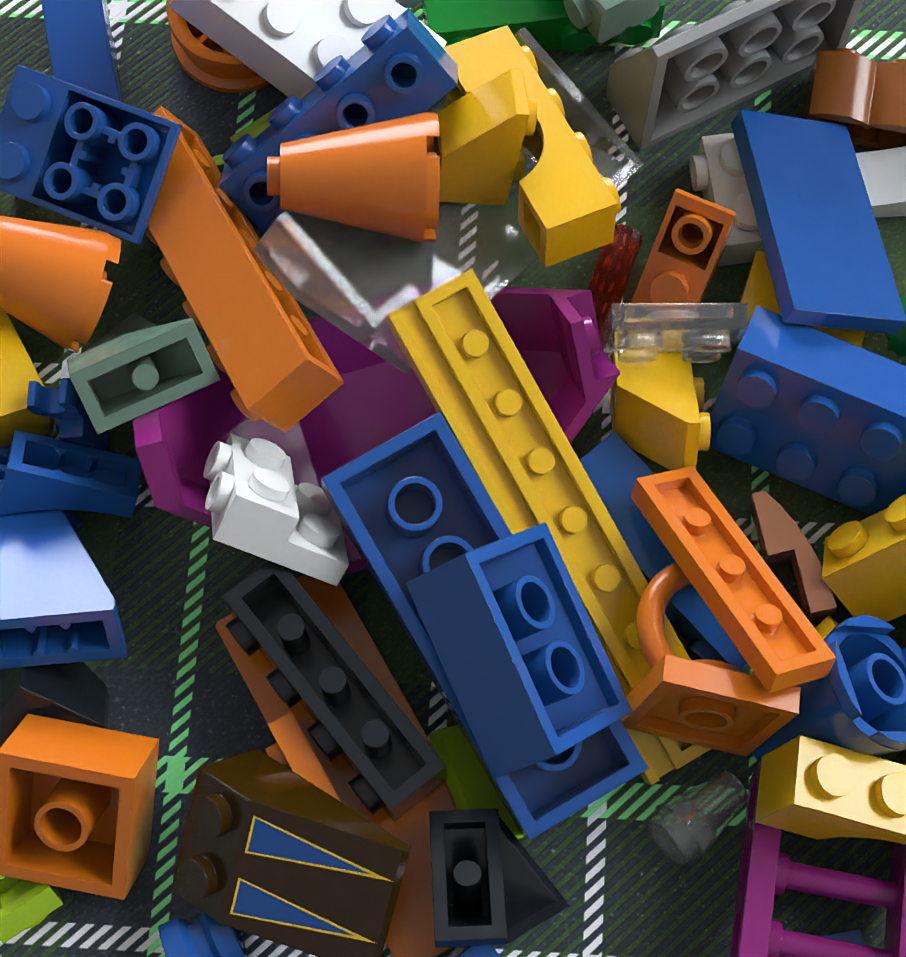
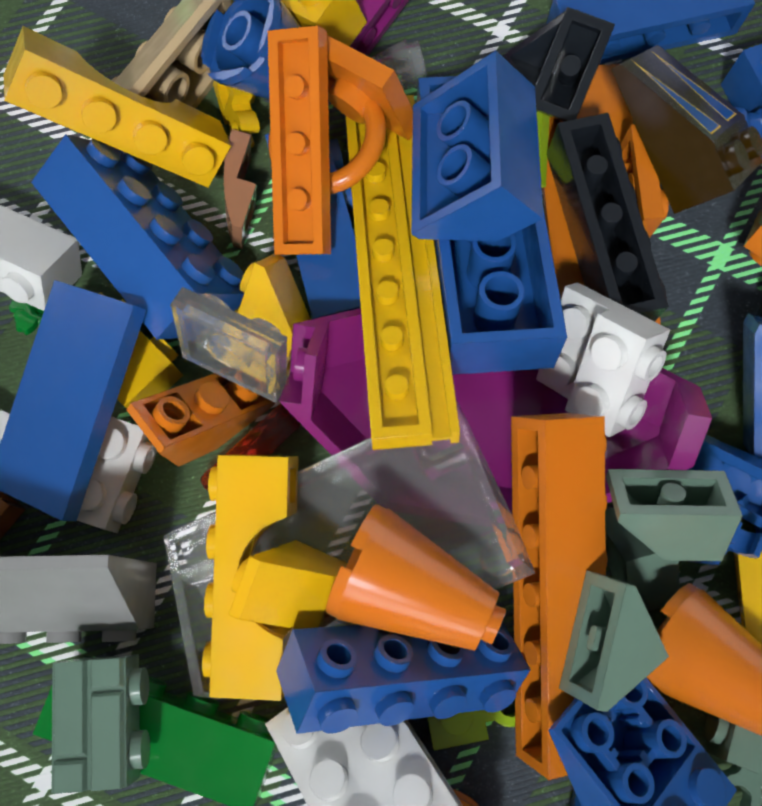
camera: 155 degrees left, 5 degrees up
none -> sand green slope [559,570,669,712]

